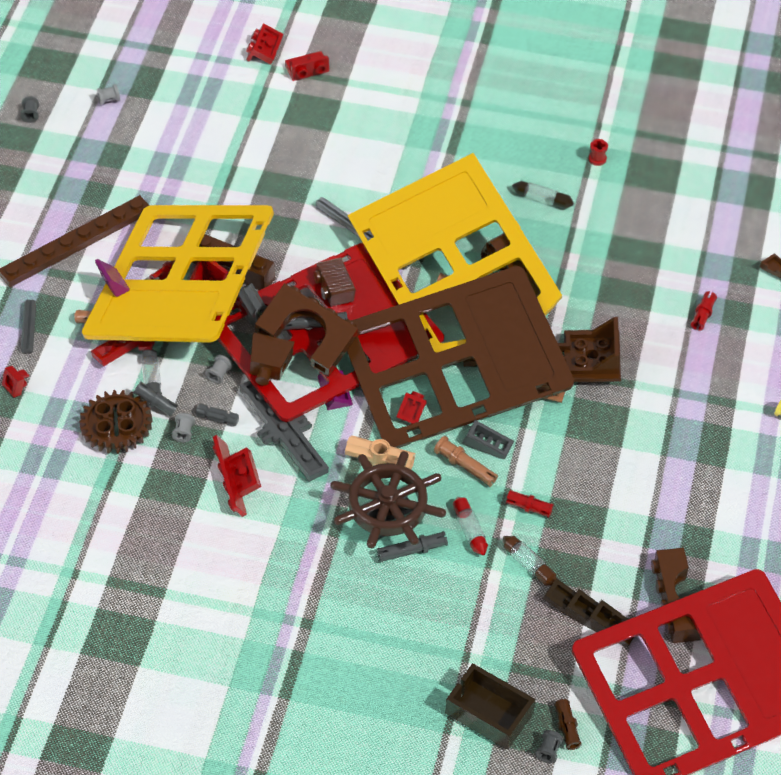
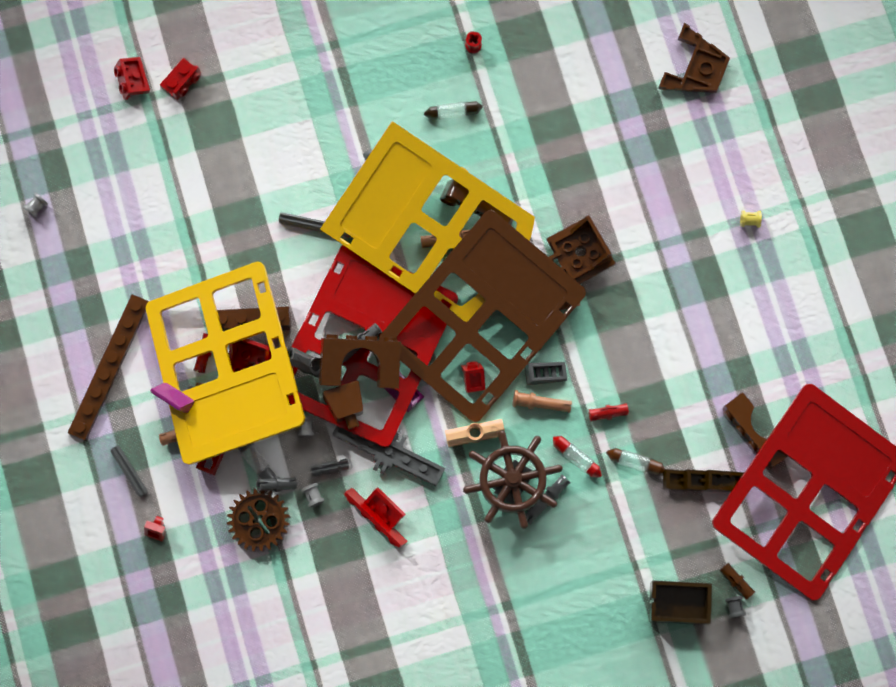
camera: 30 degrees left, 25 degrees up
reddish brown brick [314,258,356,307] -> none
red pin [691,291,717,331] -> none

